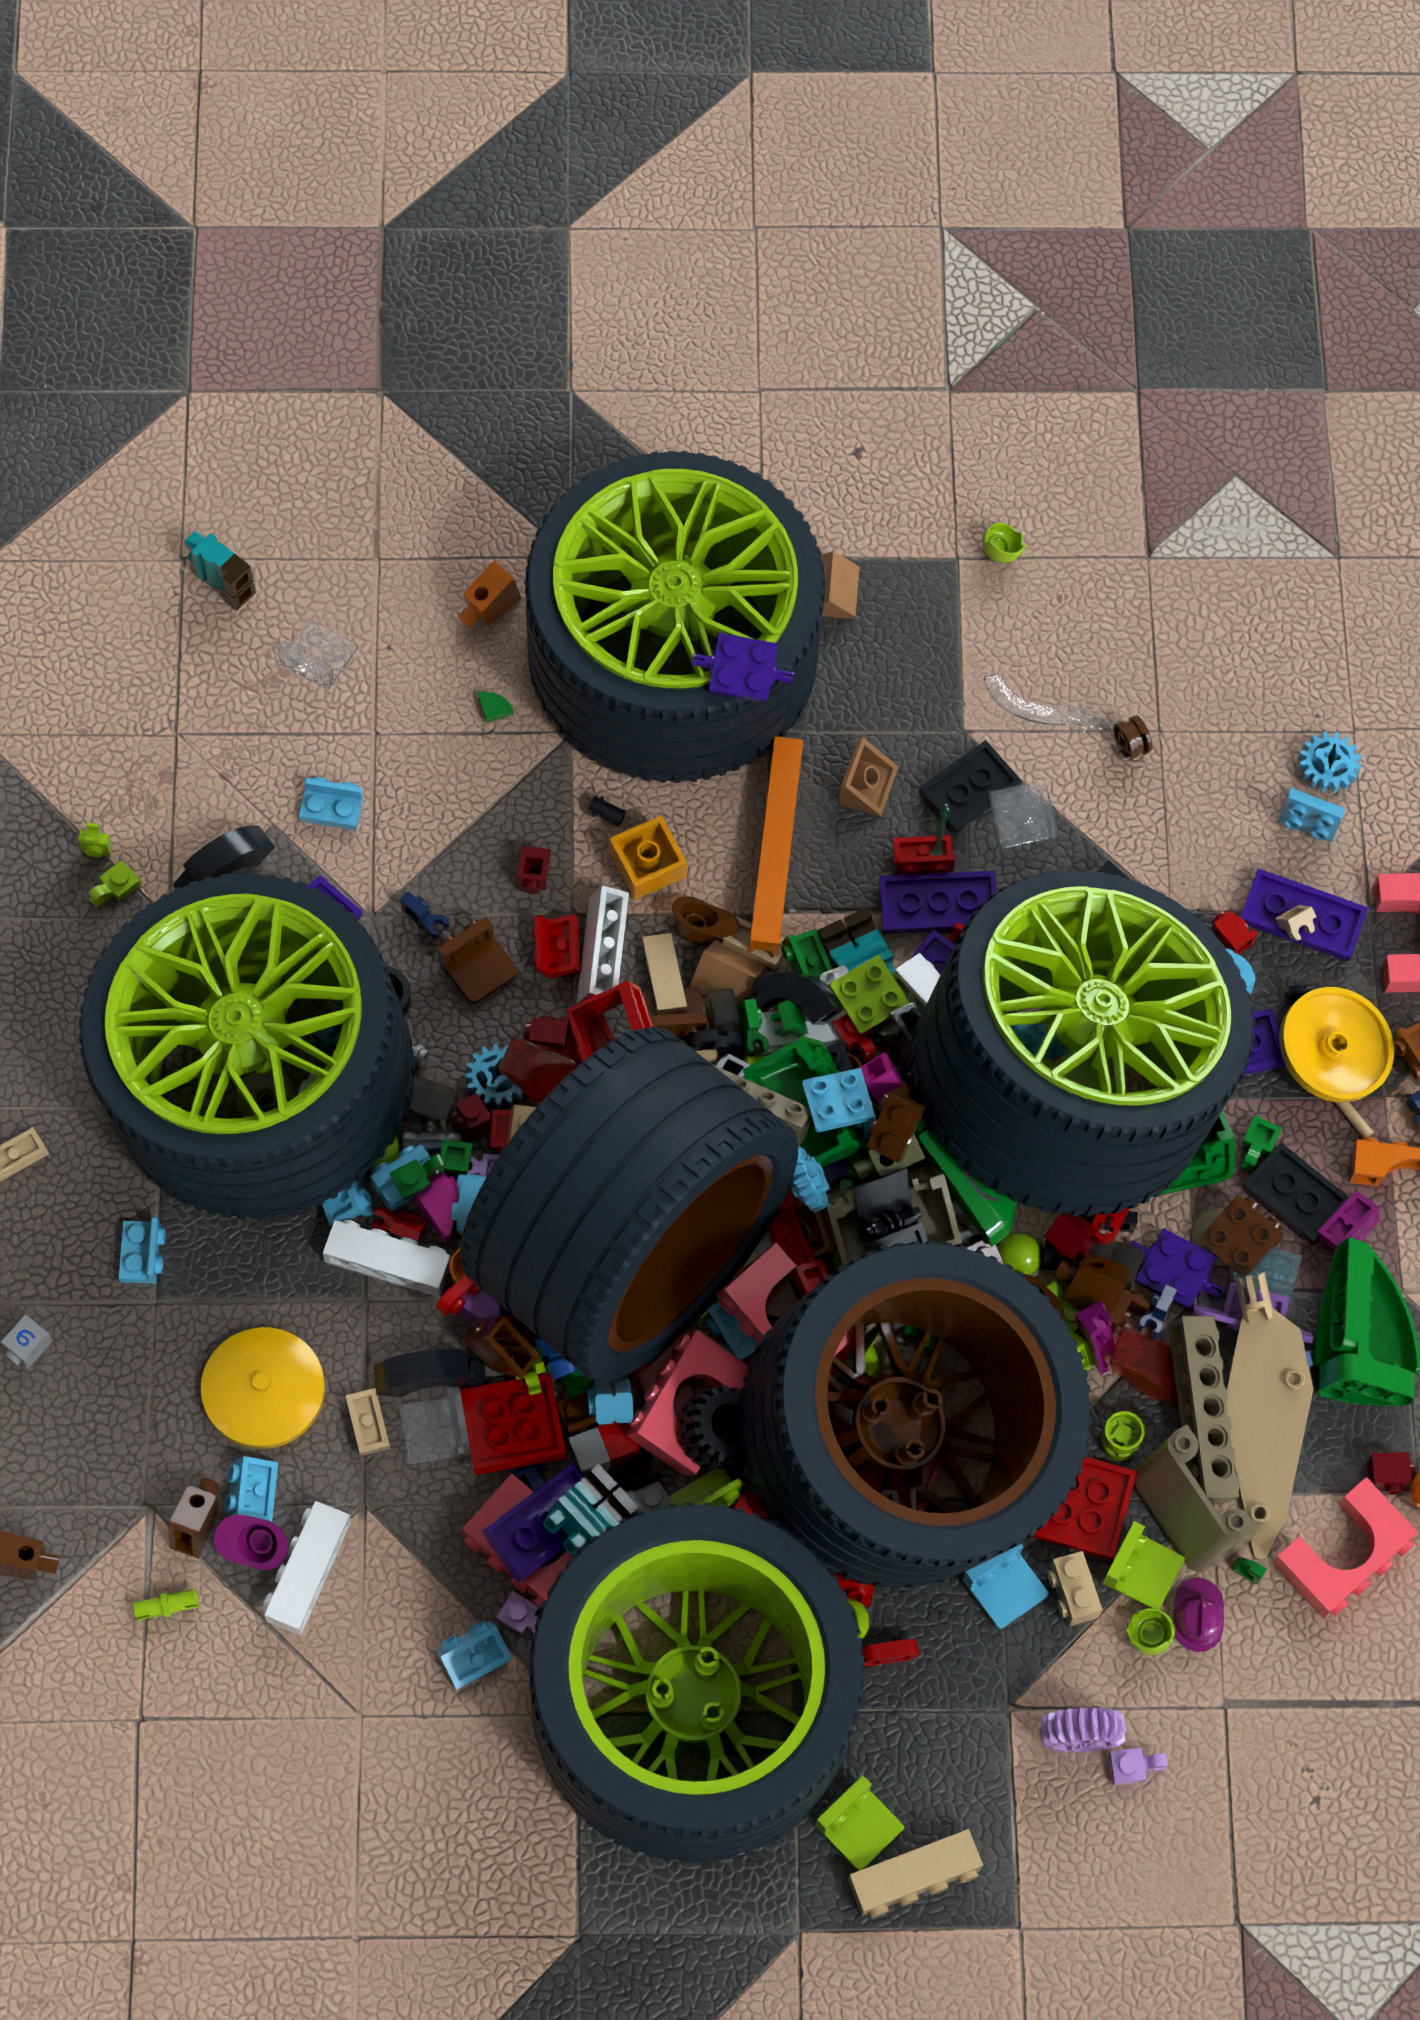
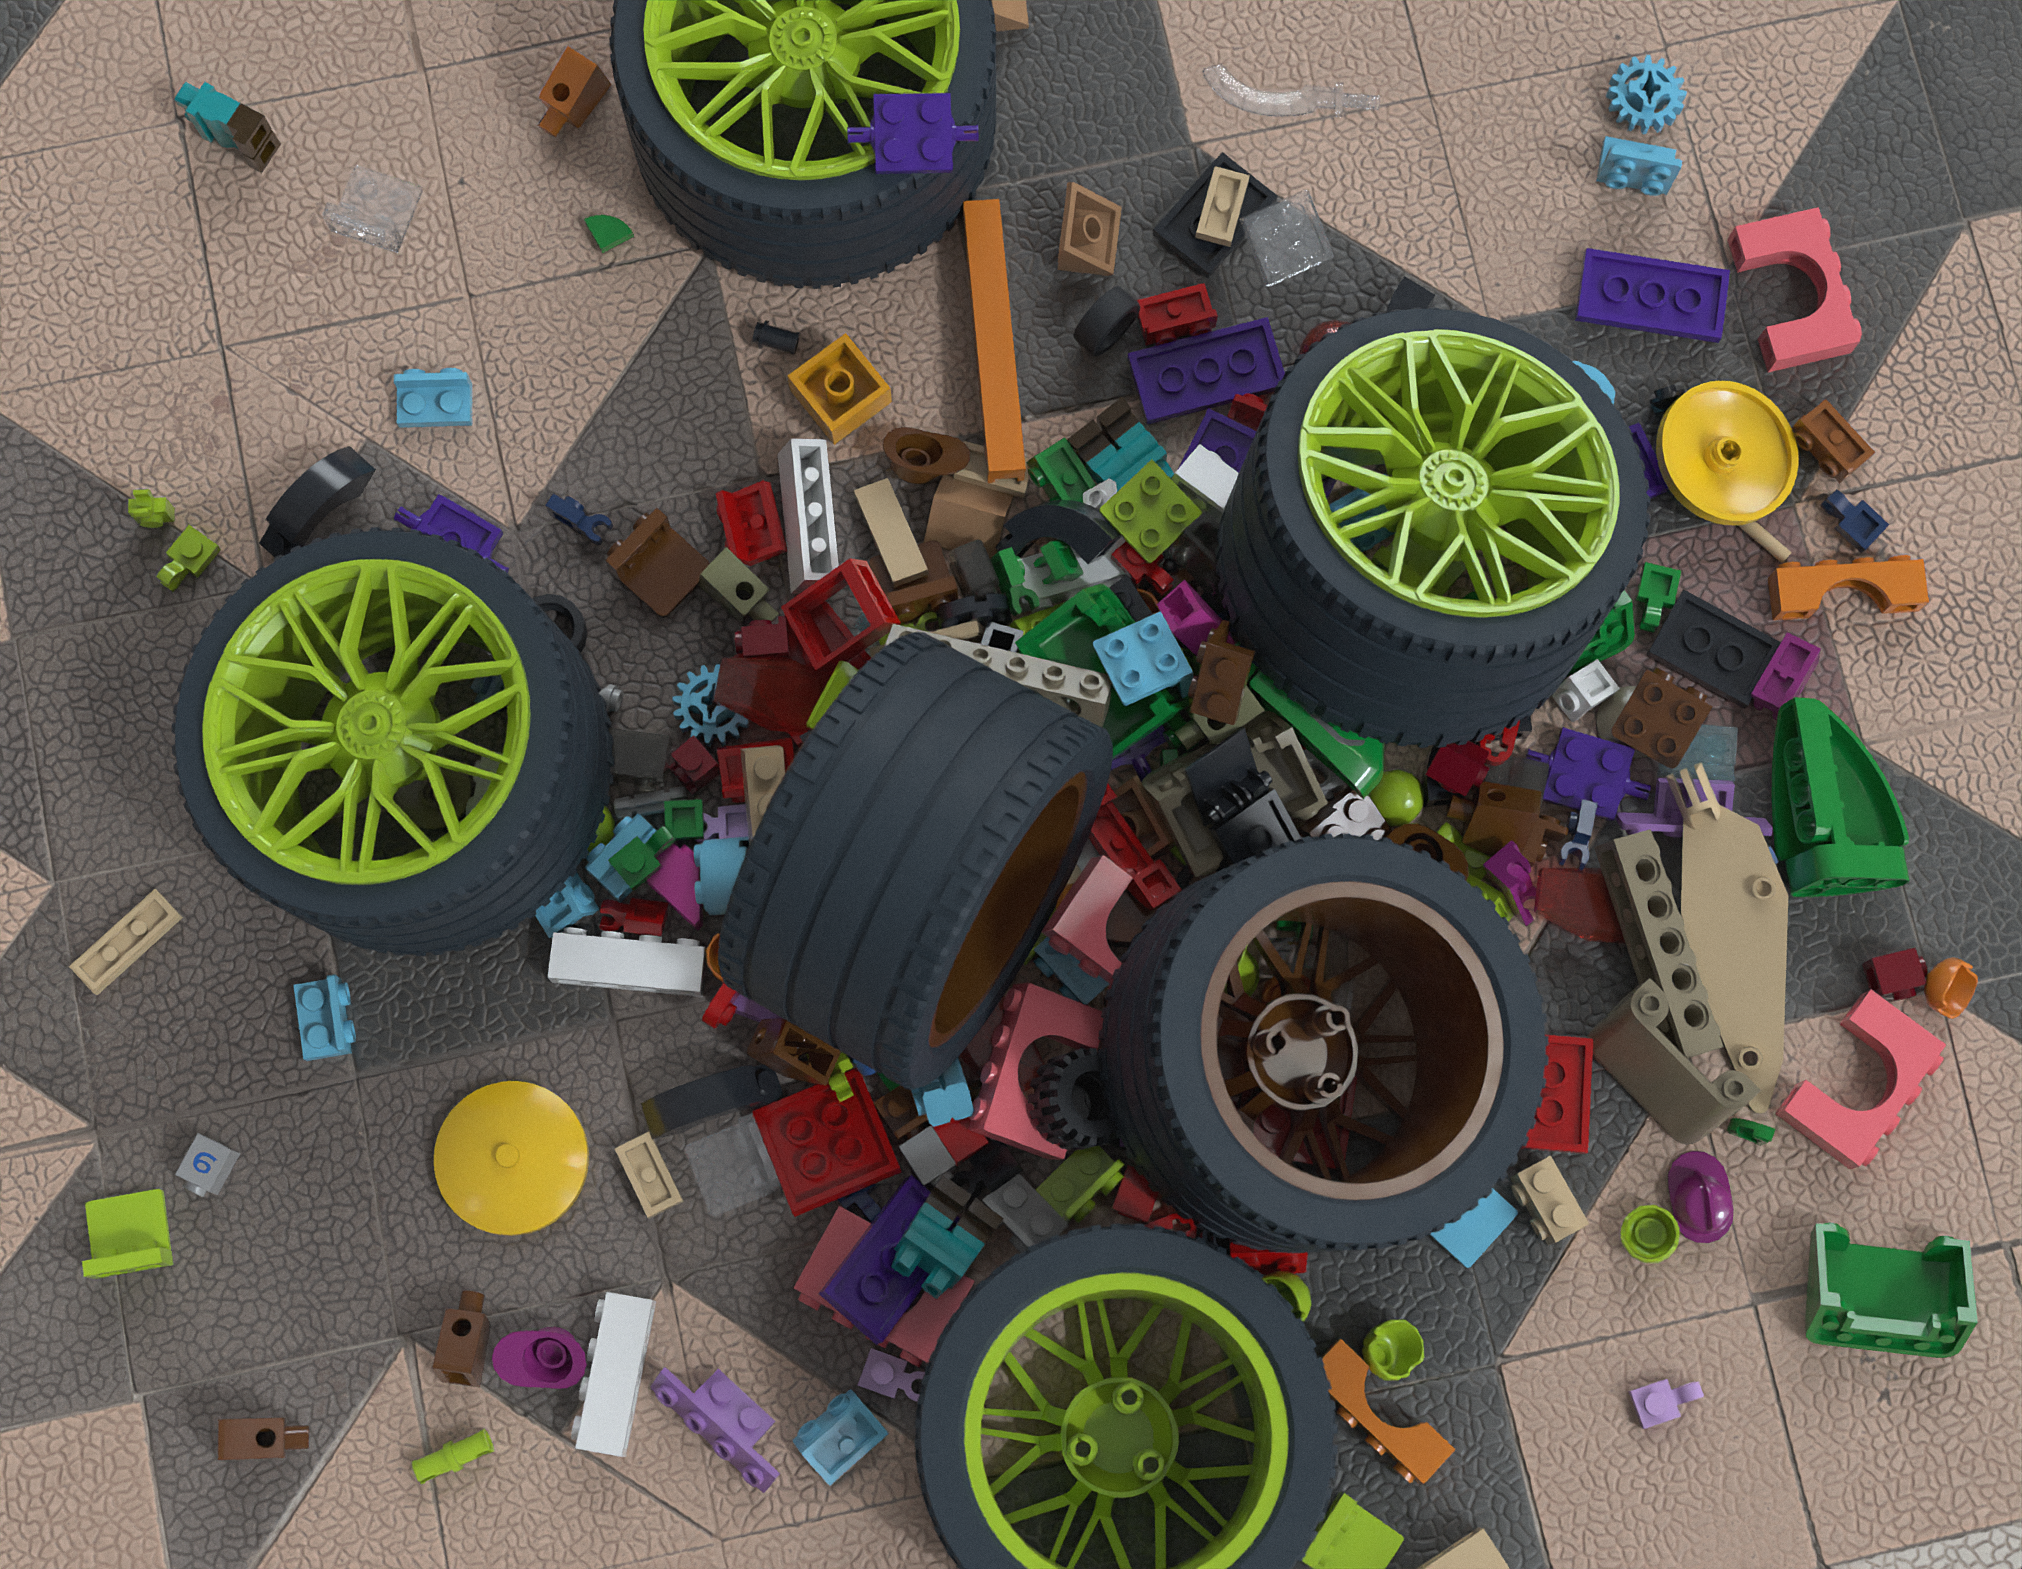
camera: 10 degrees left, 10 degrees up
medium azure bracket [224,1456,278,1522] -> none
dark red brick [517,846,551,894] -> none
medium azure gear [791,1146,829,1213] -> none
red beam [862,1639,920,1666] -> none
clear green hinge [931,803,951,856] -> none
lavender gear [1040,1707,1126,1753] -> none
lime wheel [1100,1411,1145,1461] -> none
lime bracket [1102,1521,1185,1609] -> none
reddish brown wheel [1113,715,1153,761] -> none
red brick [1211,910,1258,955] -> none
tan tile [1275,905,1316,940] -> none
none -> medium lavender bracket [651,1367,780,1493]
none -> olive torso [698,547,779,623]
none -> black tyre [1073,286,1140,357]
none -> tan plate [1195,167,1250,247]
none -> orange arch [1321,1339,1455,1484]
none -> lime hair [1362,1319,1424,1381]
none -> white bracket [1552,659,1620,722]
none -> green windscreen [1805,1222,1978,1358]

